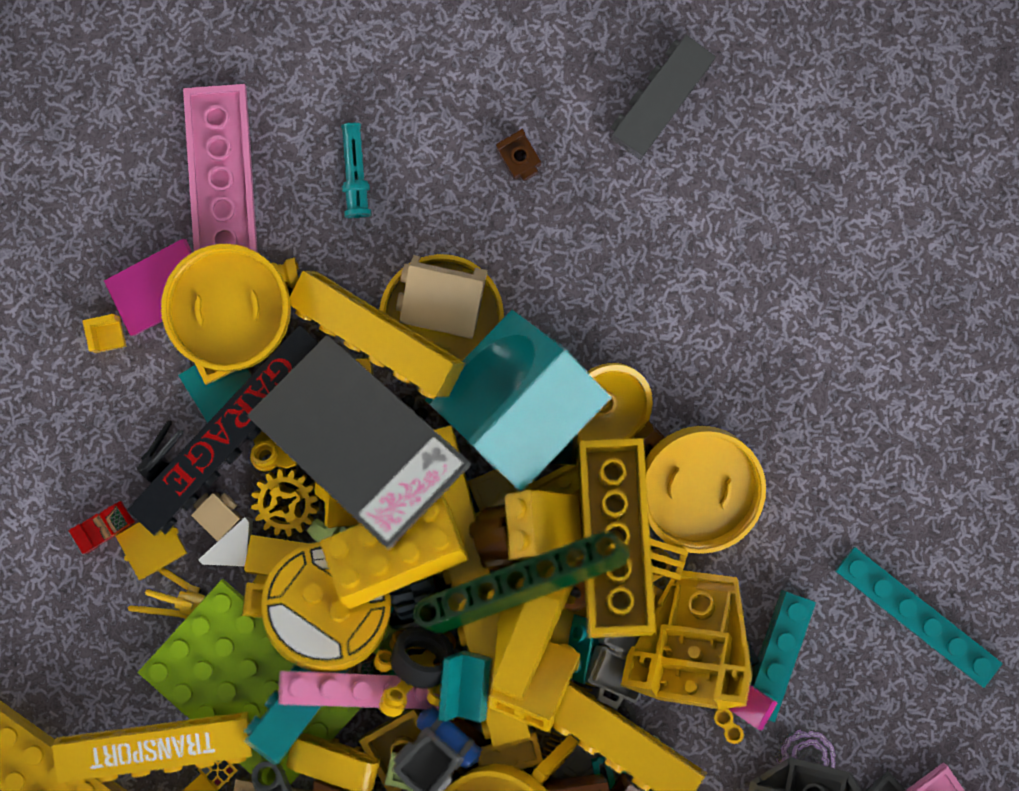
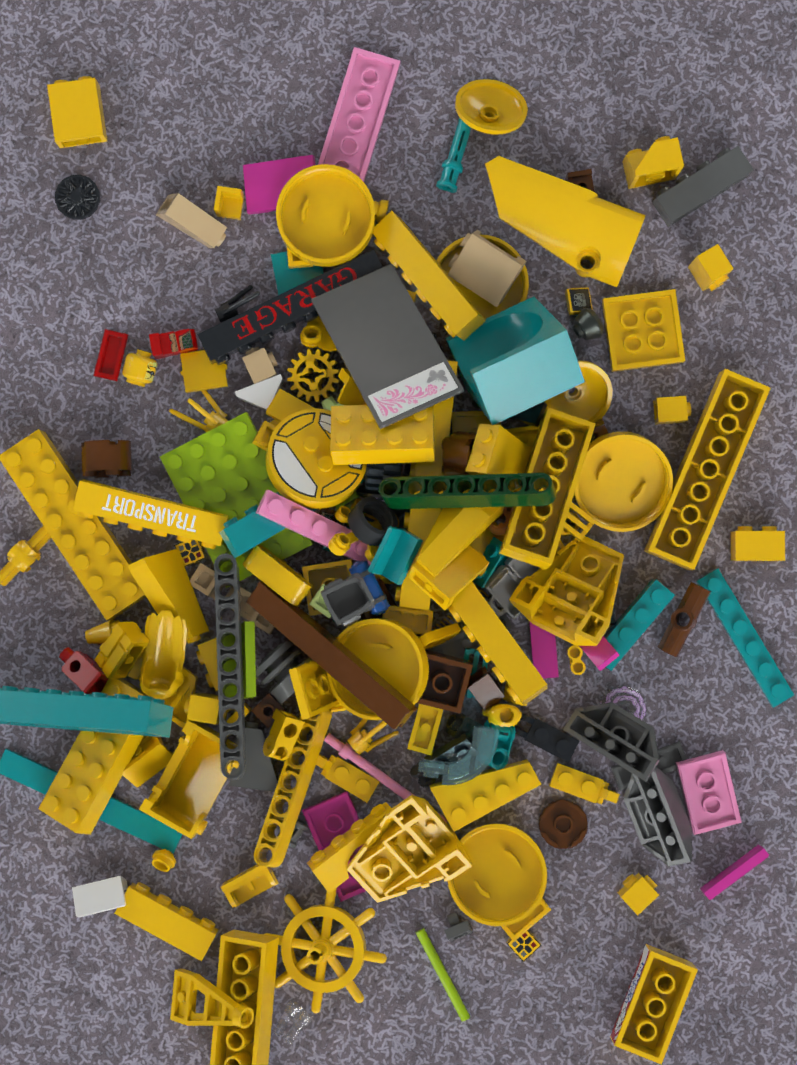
camera: 25 degrees right, 0 degrees up
none -> reddish brown brick [81,440,132,478]
none -> red tile [93,329,129,382]
none -> yellow head [122,349,157,387]
none -> tan slope [156,193,227,248]
none -> yellow dish [455,79,528,135]
none -> yellow panel [485,156,646,288]
none -> dark pink tile [529,621,559,678]
none -> slope [565,288,593,316]
none -> pearl dark grey cone [572,308,604,340]
none -> yellow plate [602,289,685,372]
none -> yellow slope [622,136,684,189]
none -> yellow brick [644,368,771,570]
none -> yellow brick [653,396,691,425]
none -> reddish brown piece [658,582,711,657]
none -> yellow brick [688,244,733,291]
none -> yellow brick [731,526,785,561]

